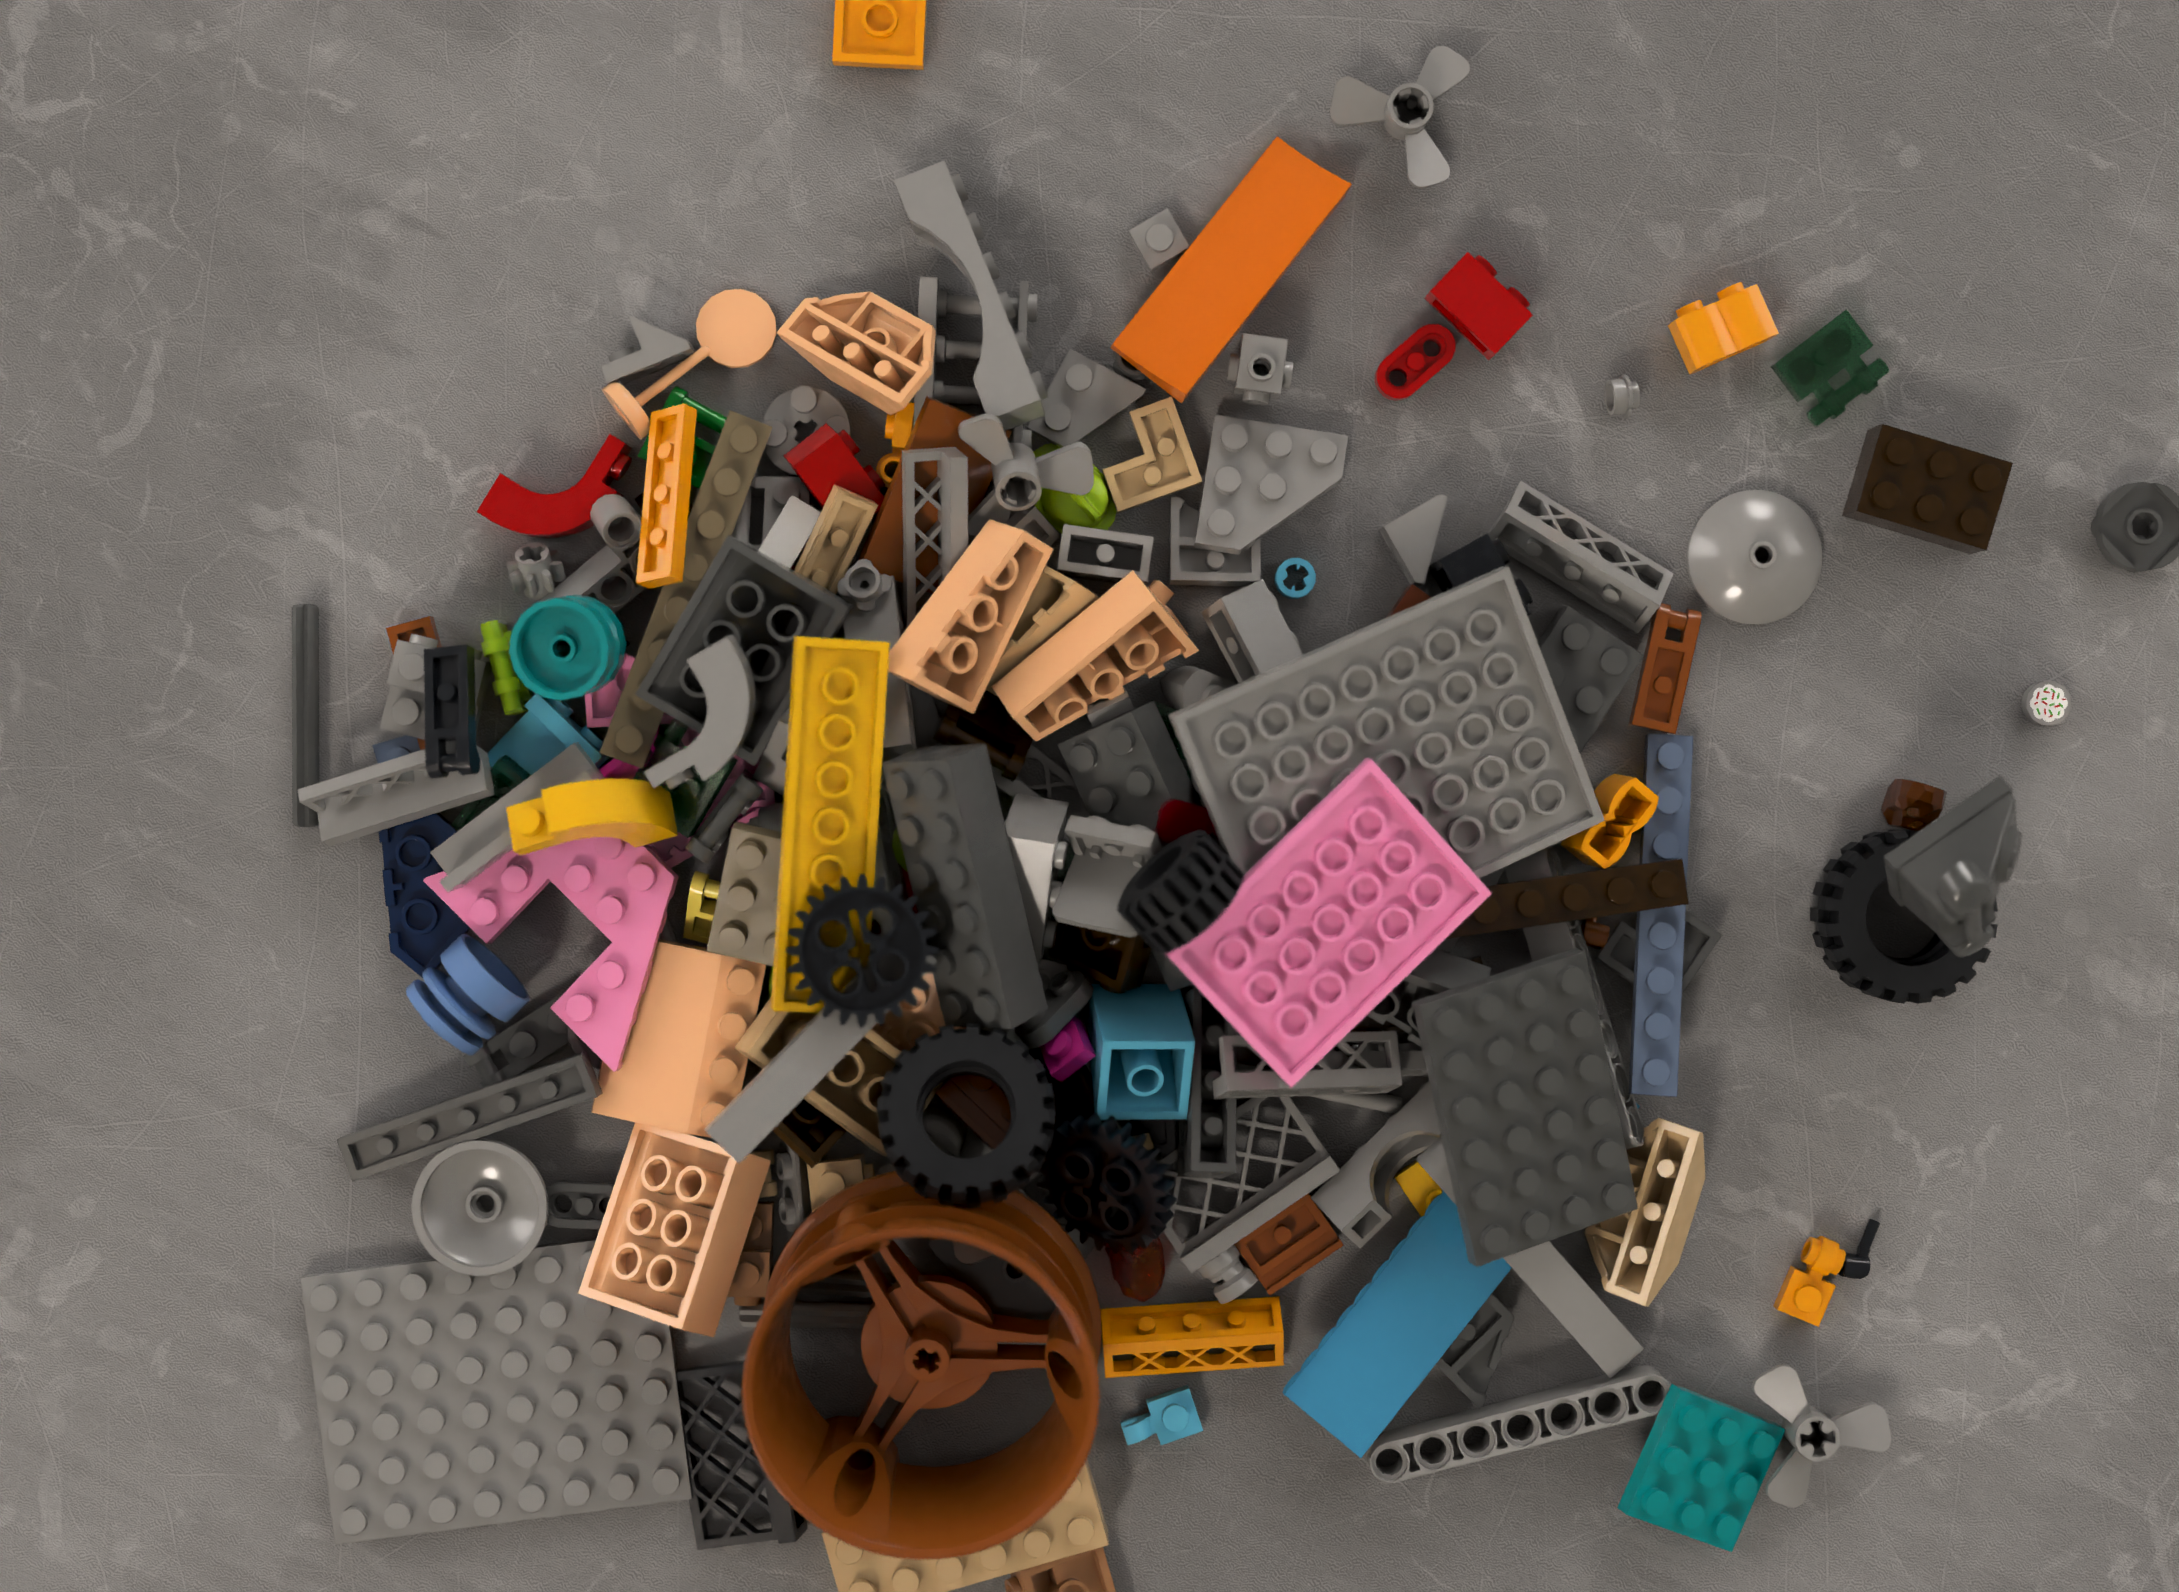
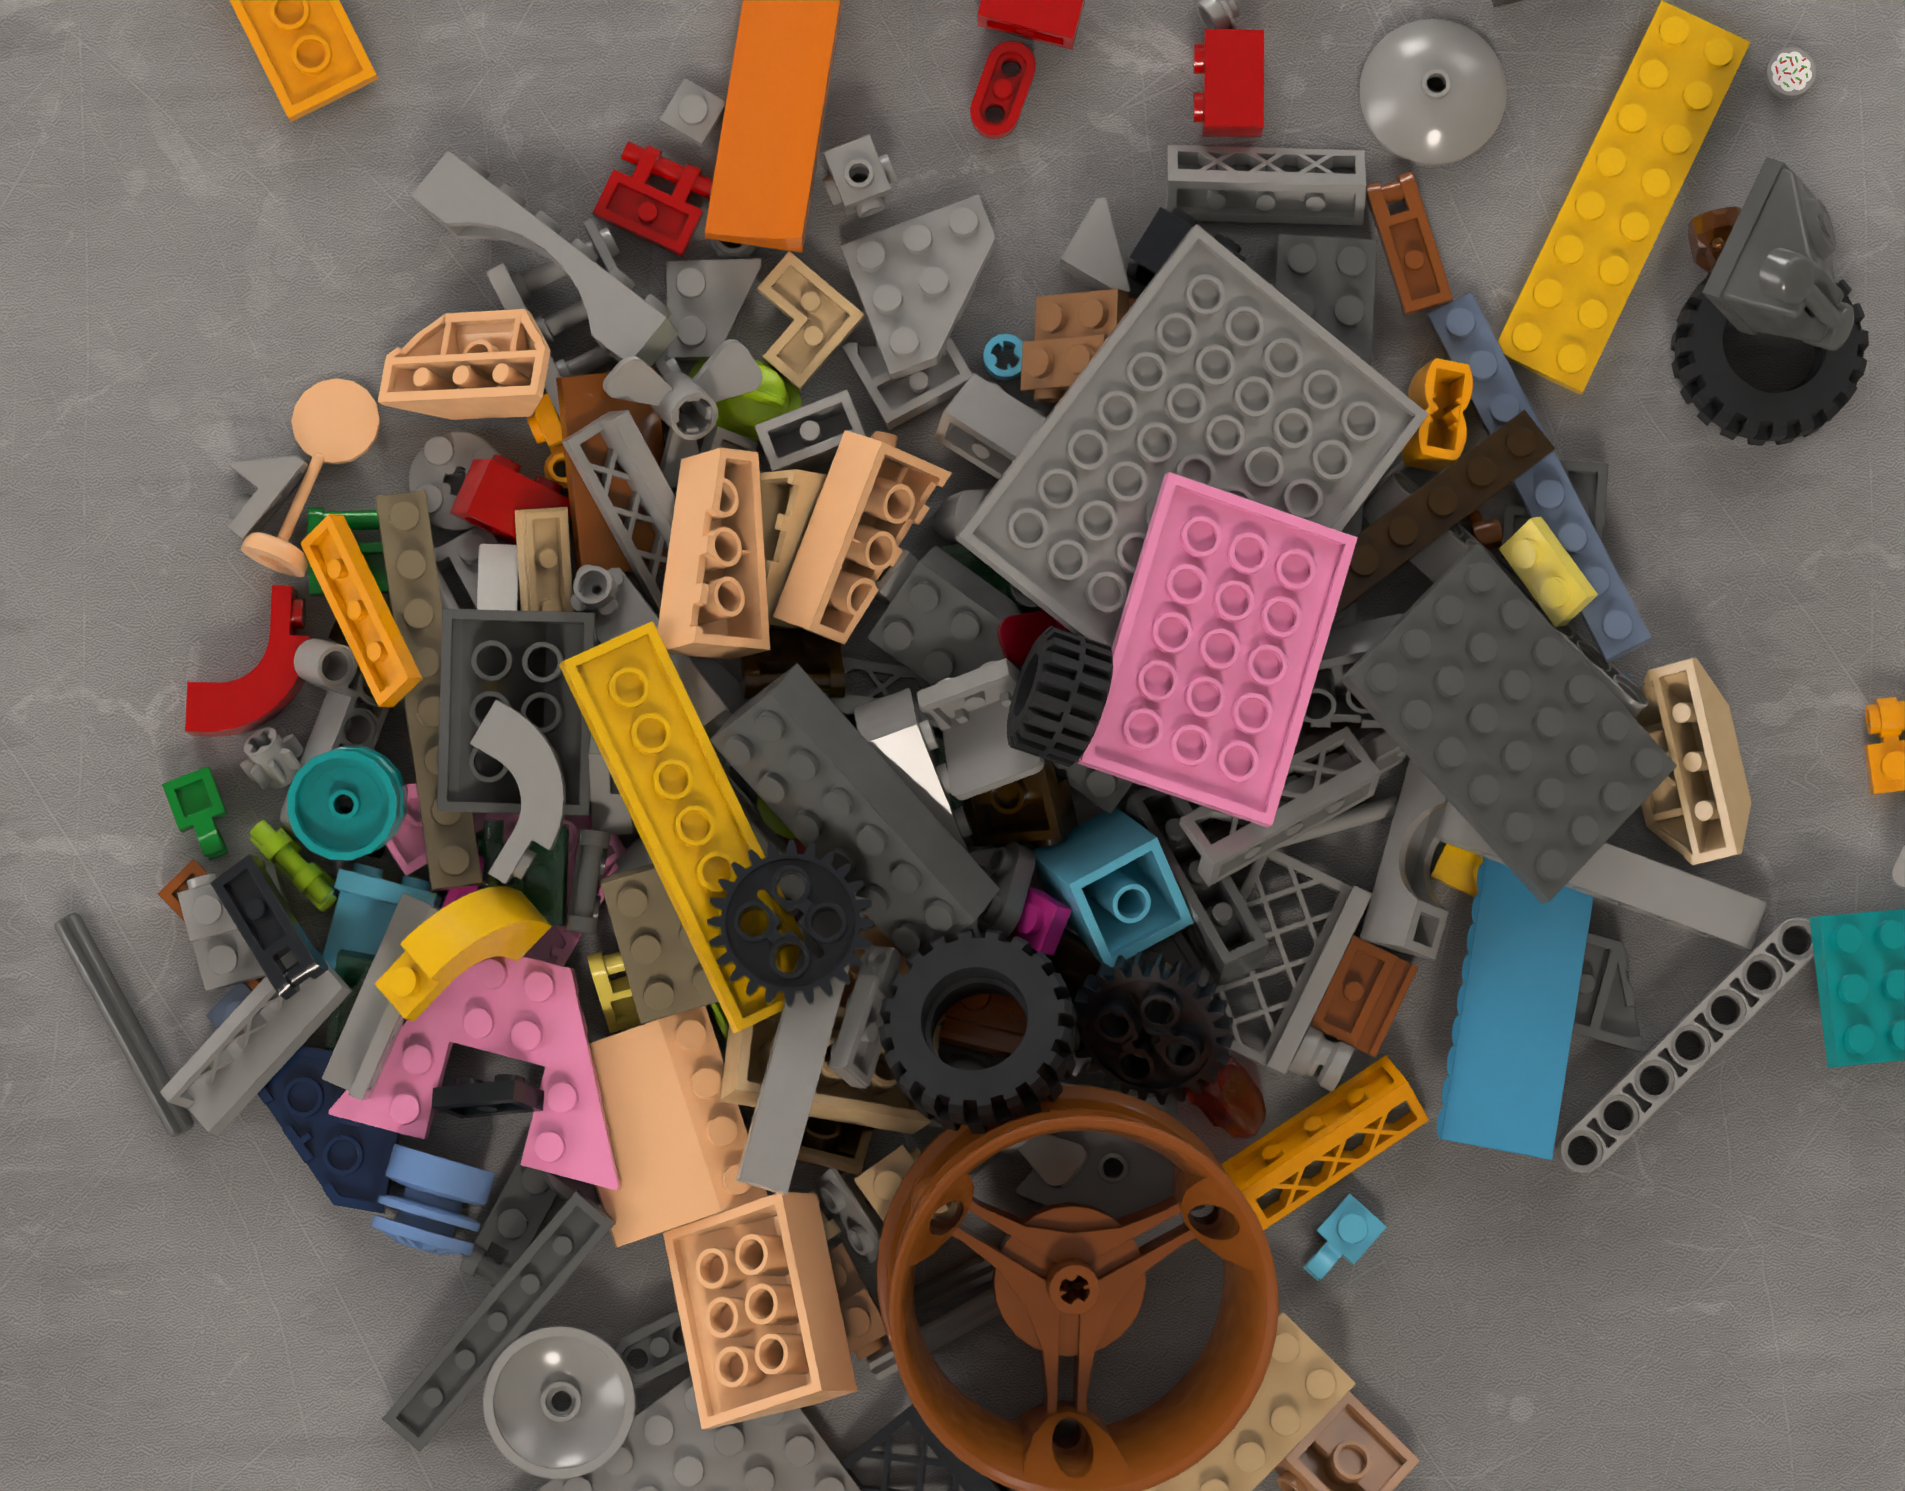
camera: 20 degrees left, 5 degrees down
none -> green plate [162,766,229,861]
none -> black plate [431,1074,544,1119]
none -> red plate [593,141,713,258]
none -> light grey hinge [828,945,903,1089]
none -> medium nougat plate [1020,289,1129,404]
none -> red brick [1193,29,1264,137]
none -> yellow plate [1498,0,1751,395]
none -> light yellow plate [1499,516,1598,628]

